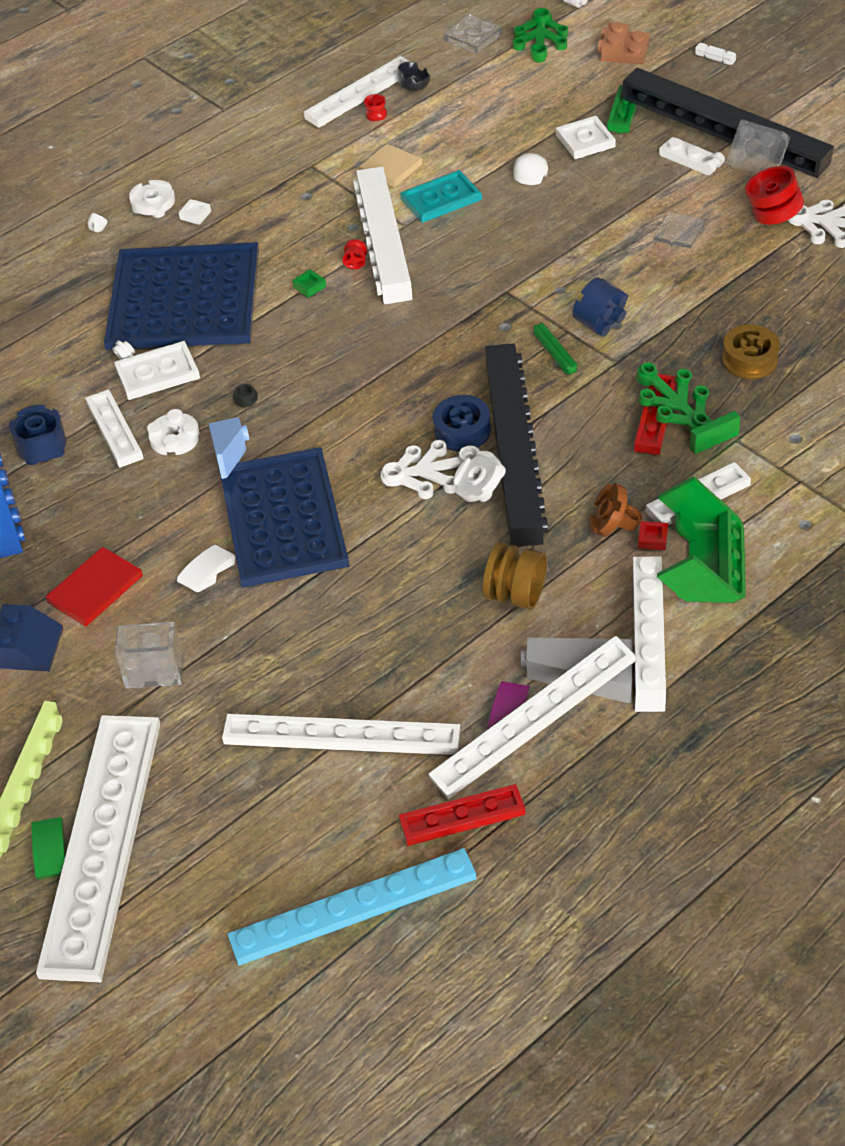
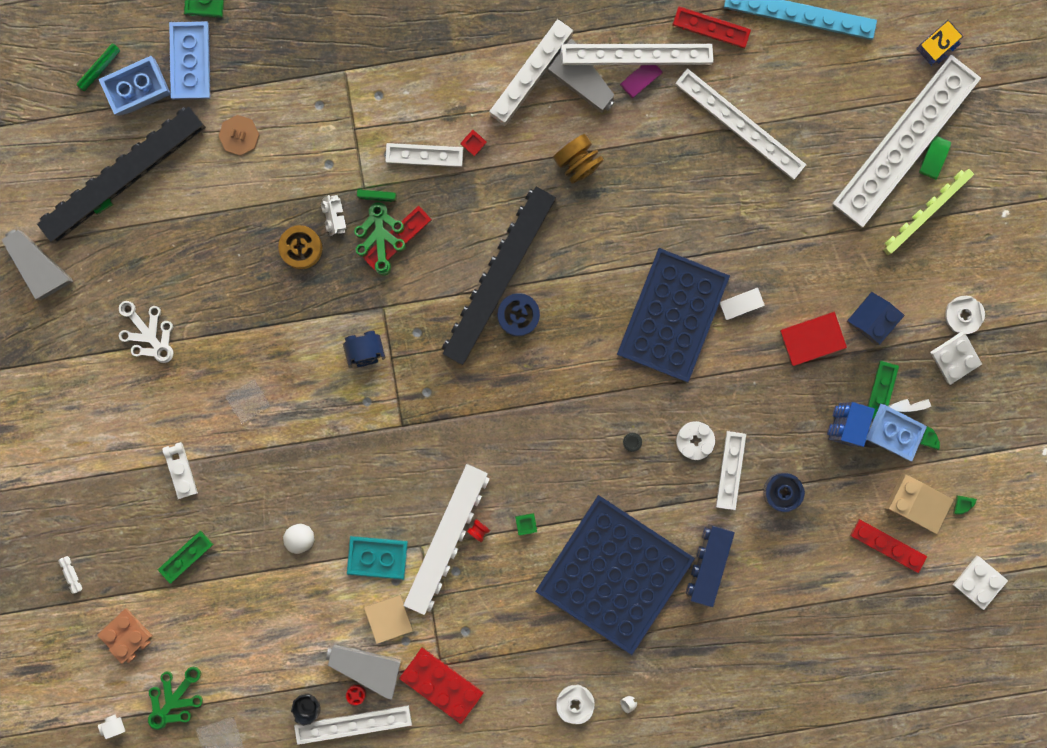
camera: 150 degrees left, 40 degrees up
white plate [113,340,135,360] -> none
white plate [114,341,200,400] -> none
clear brick [115,622,184,688] -> none
white plate [179,199,211,225] -> none
light blue slope [209,417,249,479] -> none
white plant [380,440,480,499] -> none
white plate [454,451,506,502] -> none
green axle [533,323,578,375] -> none
white plate [556,116,615,159] -> none
dark orange tile [589,482,643,537] -> none
black brick [621,67,834,178] -> none
green windscreen [657,476,746,603] -> none
clear brick [725,119,791,176] -> none
red wheel [745,166,805,225] -> none
none -> white hinge [321,195,346,236]
none -> light grey slope [326,644,401,700]
none -> red plate [399,647,484,724]
none -> dark blue brick [685,524,735,607]
none -> brick [916,20,964,65]

